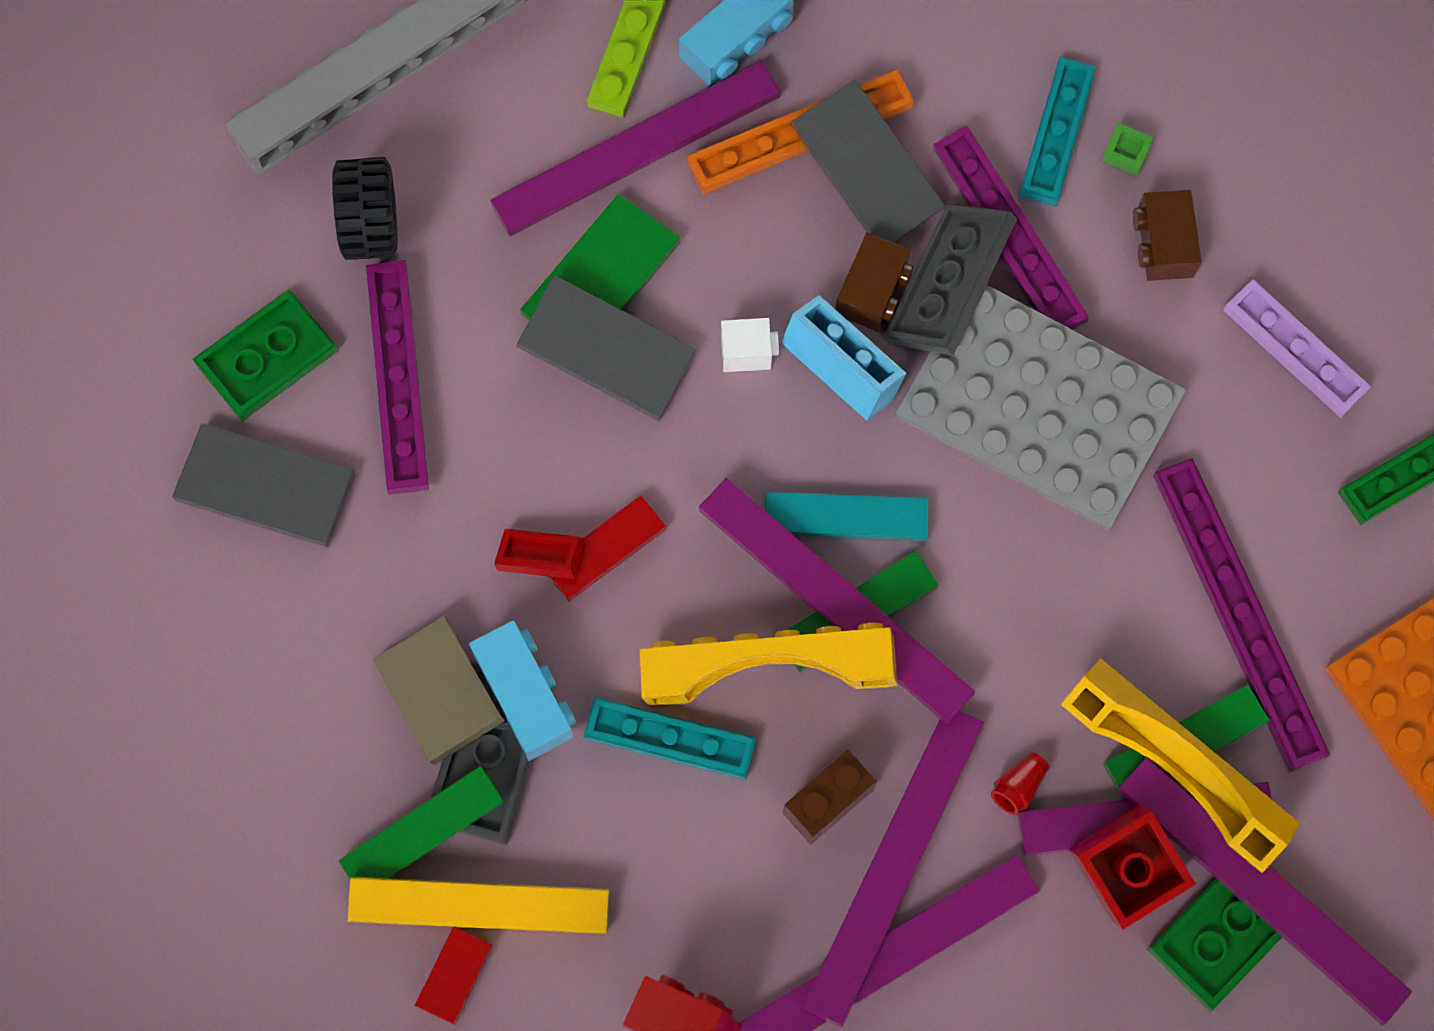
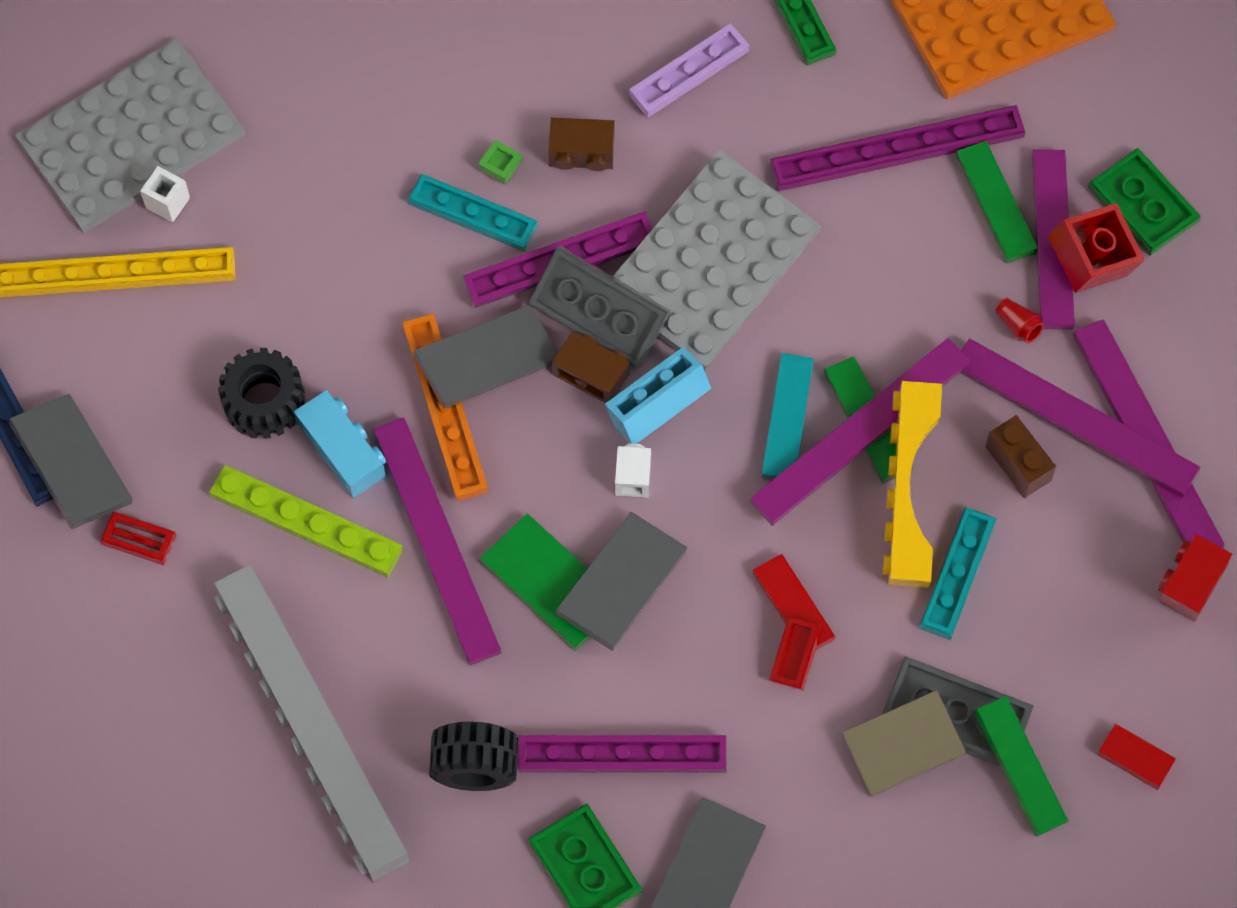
camera: 80 degrees left, 5 degrees down
yellow tile [348,877,609,934] -> none
medium azure brick [469,620,576,761] -> none
yellow arch [1061,658,1301,873] -> none
magenta tile [1117,757,1413,1025] -> none

